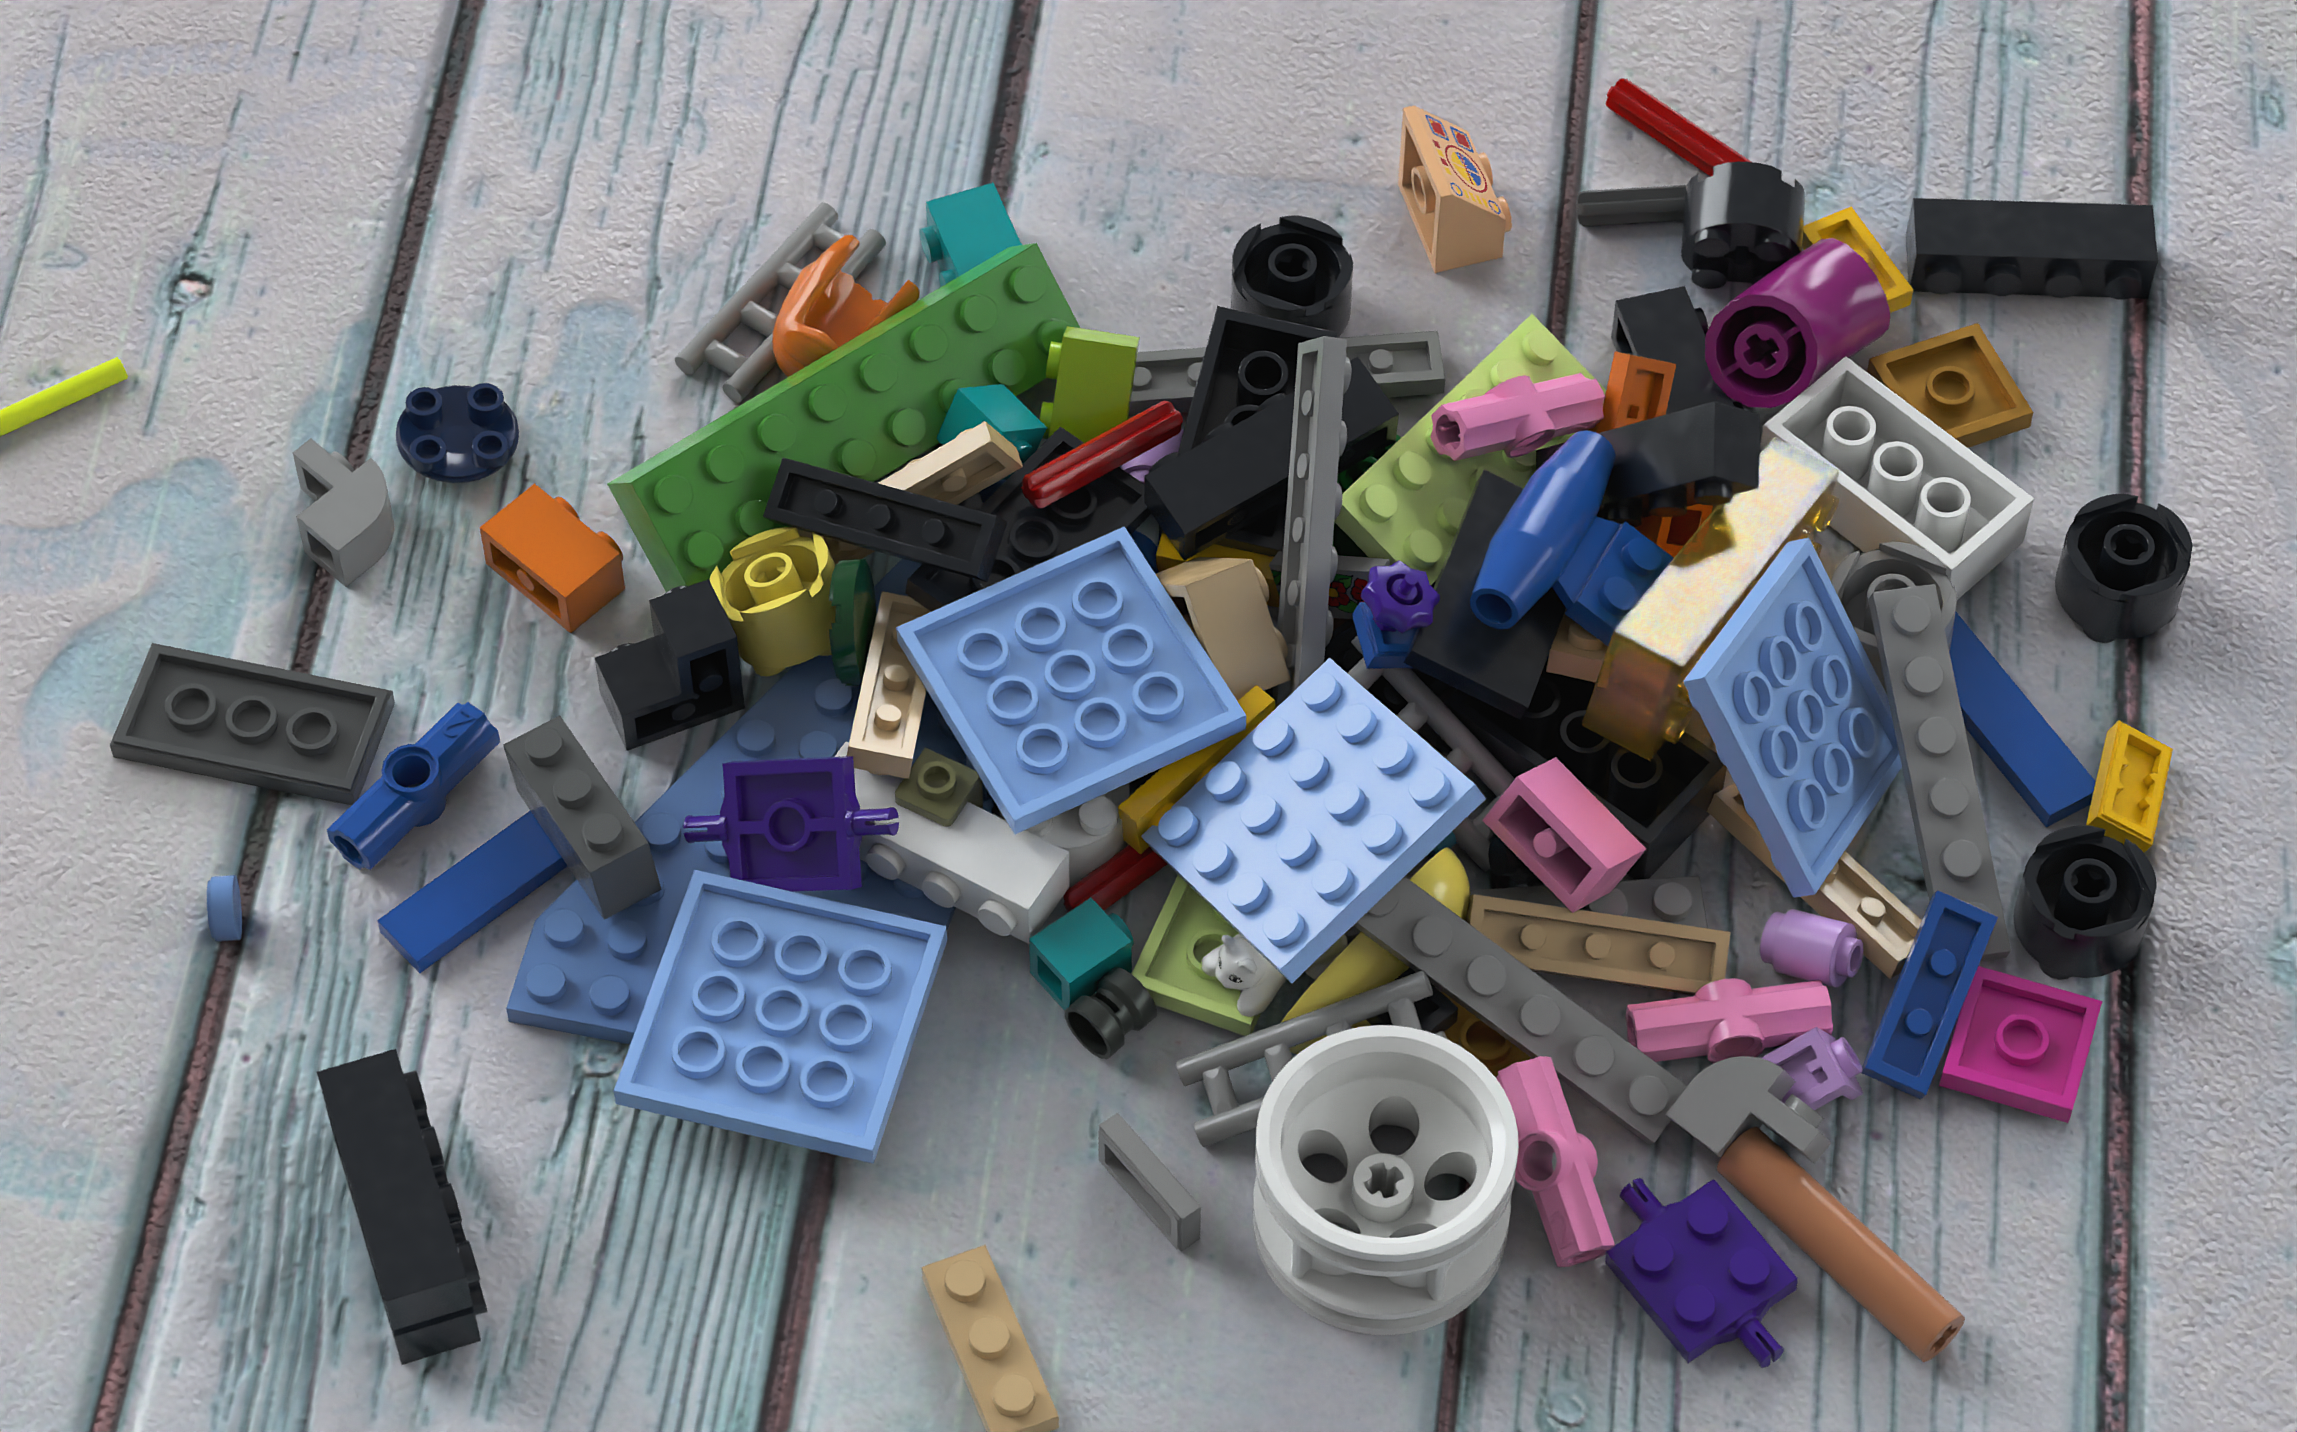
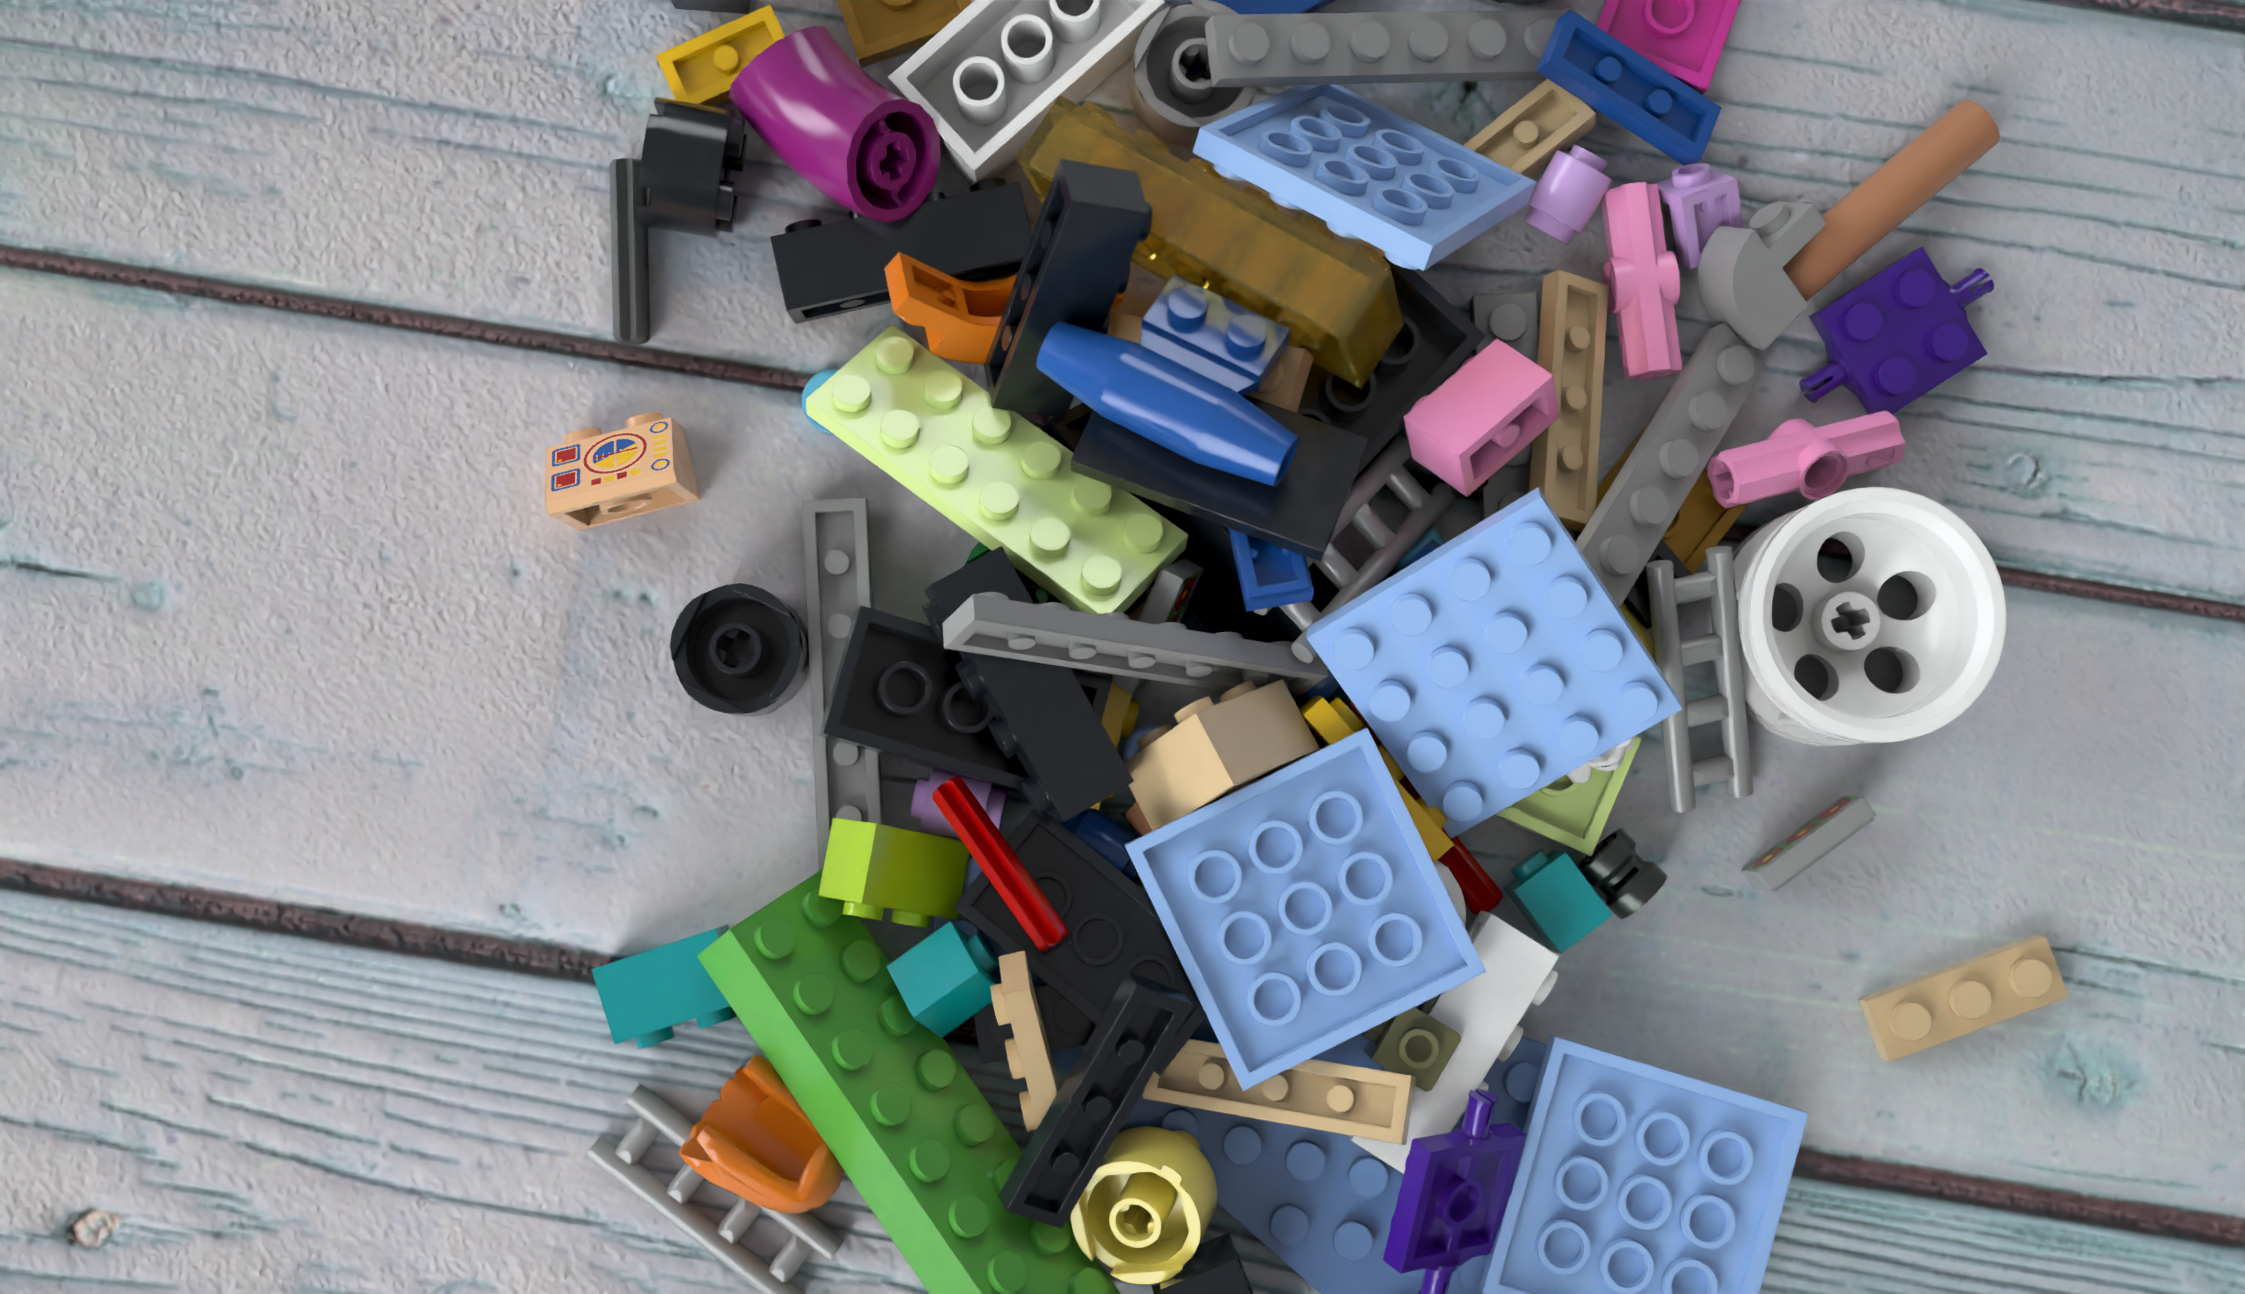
camera: 90 degrees left, 30 degrees up
dark green tile [829,559,877,686] -> none
dark purple piece [1361,560,1440,633] -> none
bright pink piece [1430,373,1605,461] -> none
red axle [1606,78,1751,176] -> none

